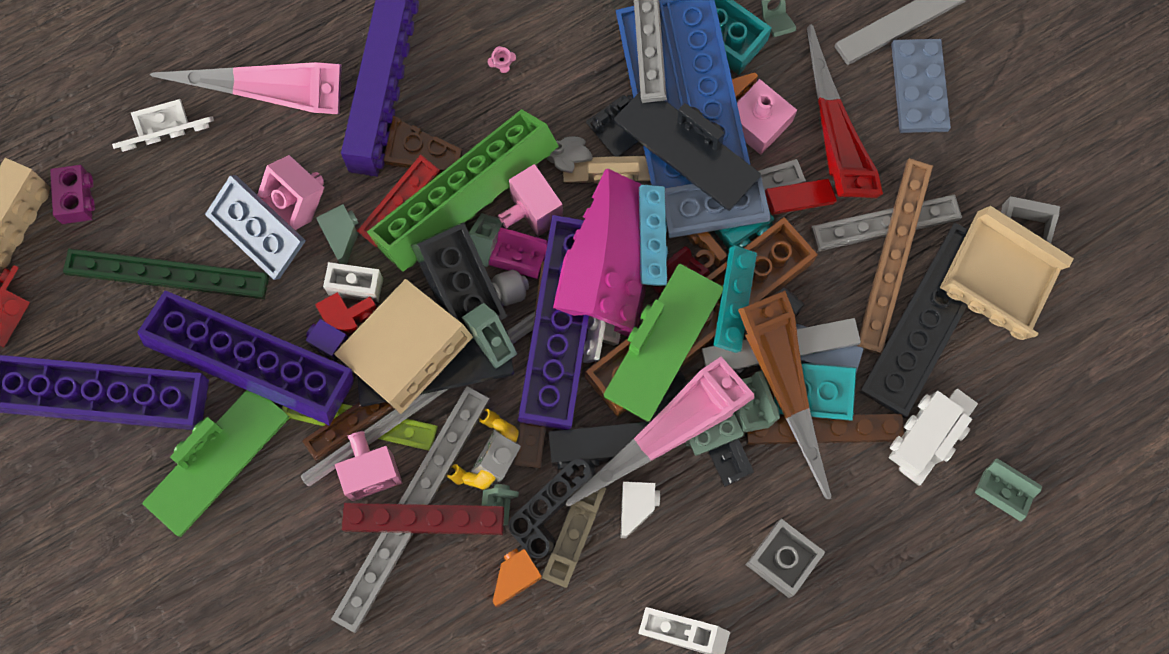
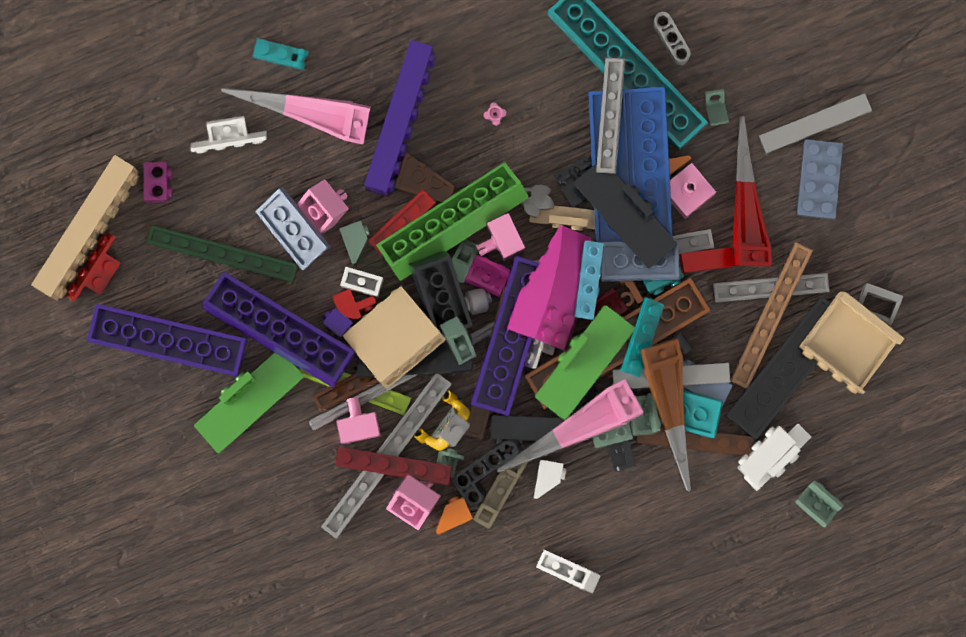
camera: 15 degrees right, 10 degrees up
light grey brick [746,519,825,598] -> none
none -> teal plate [253,38,309,70]
none -> bright pink brick [387,475,440,530]

